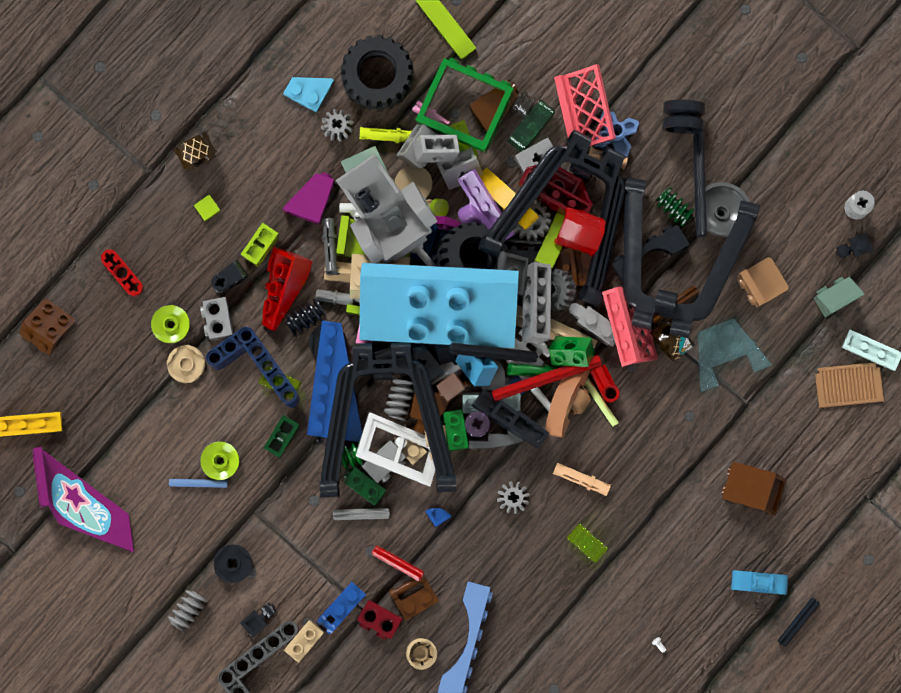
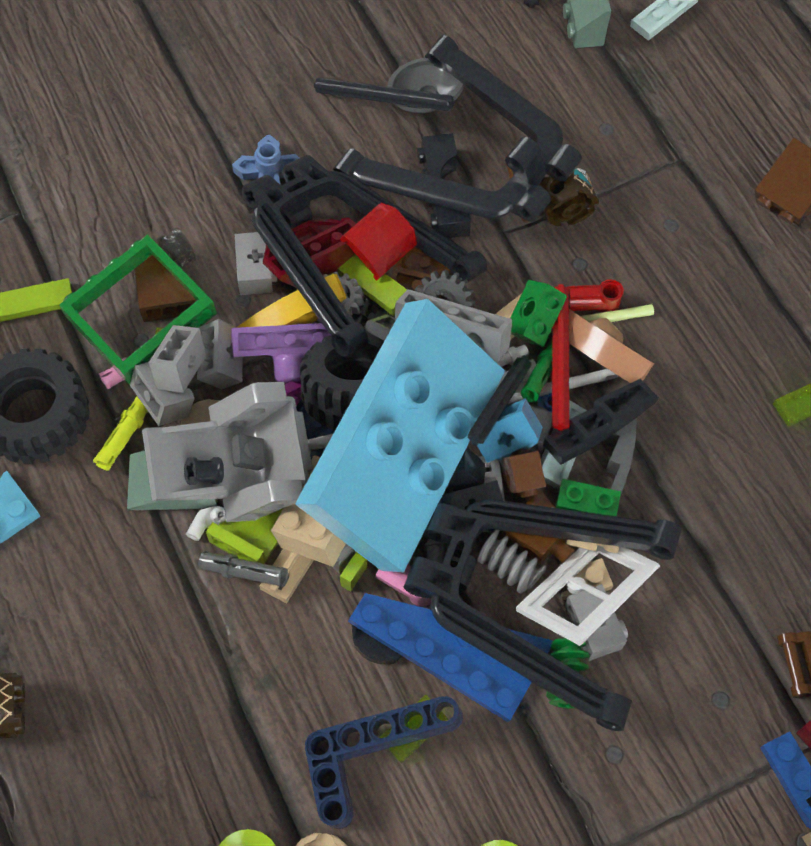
camera: 70 degrees left, 20 degrees down
lime tile [194,195,221,222] -> none
light grey brick [200,297,233,341] -> none
black piece [211,260,249,294] -> none
lime brick [241,223,280,268] -> none
red wedge [262,247,313,331] -> none
dark green brick [263,415,301,459] -> none
magenta slope [283,172,335,225] -> none
black piece [285,298,328,337] -> none
light grey axle [315,289,354,305] -> none
light grey gear [321,109,353,142] -> none
light grey axle [333,508,390,520] -> none
dark green brick [343,467,387,506] -> none
red axle [372,546,424,581] -> none
blue tile [425,508,452,527] -> none
clear purple piece [465,412,490,438] -> none
light grey gear [497,481,530,514] -> none
clear green beam [507,99,556,152] -> none
light nougat pin [553,463,611,496] -> none
coral fence [554,64,616,147] -> none
light grey hinge [569,303,616,347] -> none
coral fence [602,286,658,367] -> none
dark green piece [653,187,695,229] -> none
black wheel [662,99,705,134] -> none
clear light blue wing [697,318,772,393] -> none
medium nougat bracket [737,257,788,308] -> none
medium nougat window [815,362,884,408] -> none

